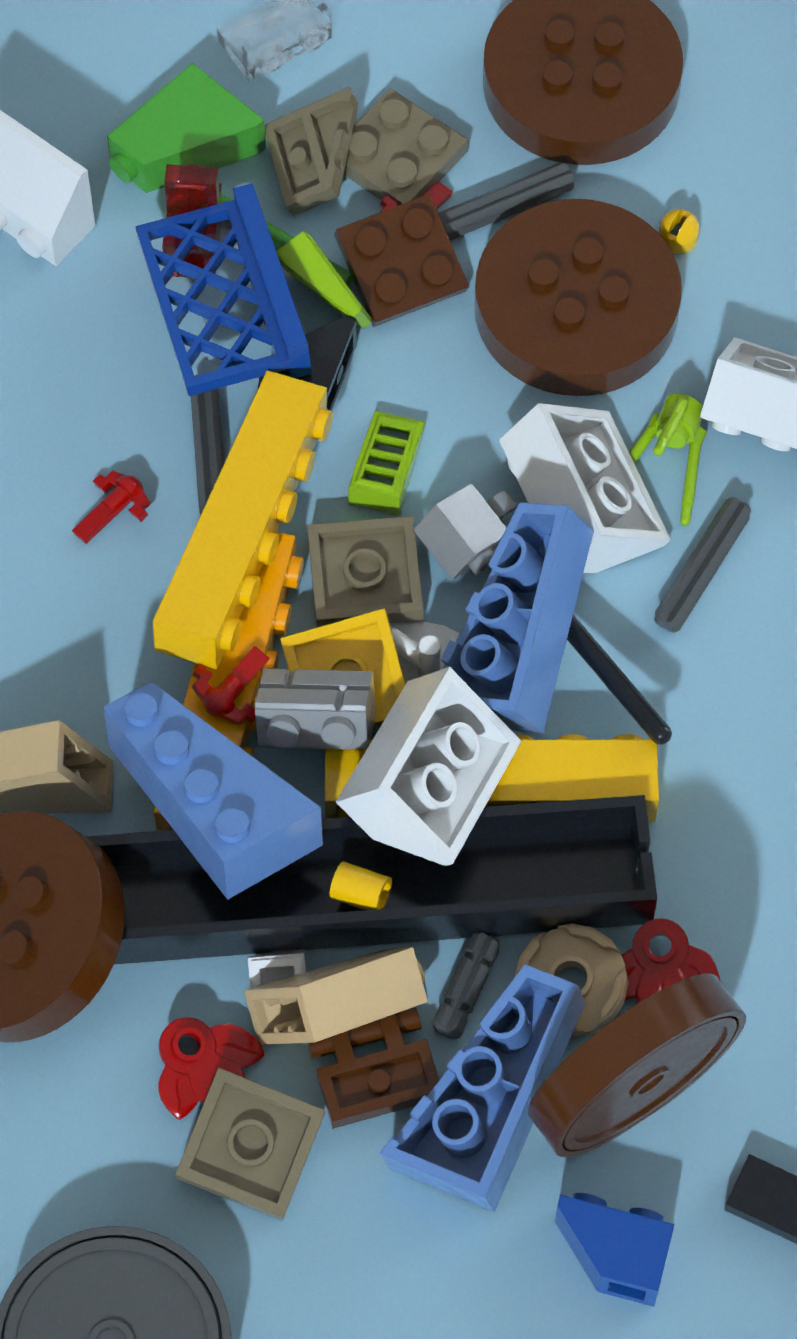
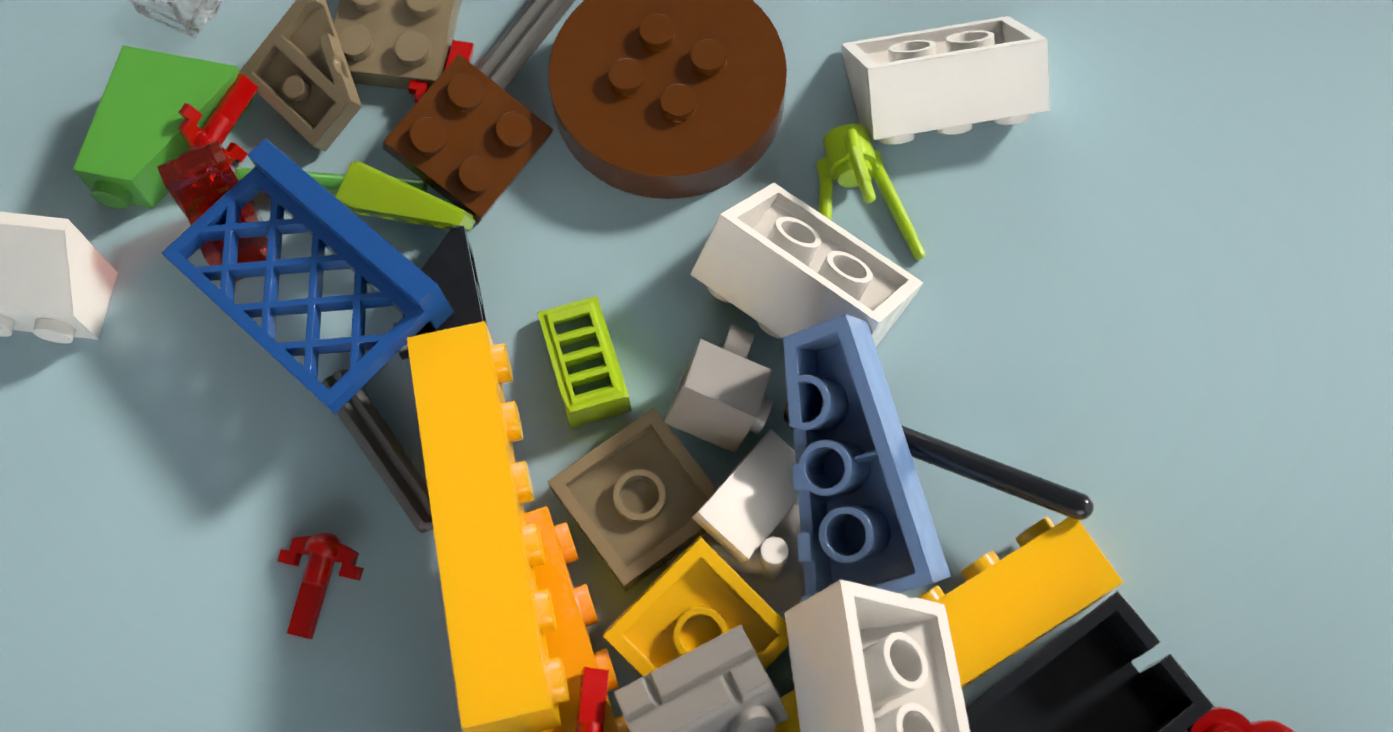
camera: 30 degrees left, 5 degrees up
dark grey axle [654,497,751,633] -> none
none -> red piece [178,73,259,167]
none -> white slope [692,429,798,564]

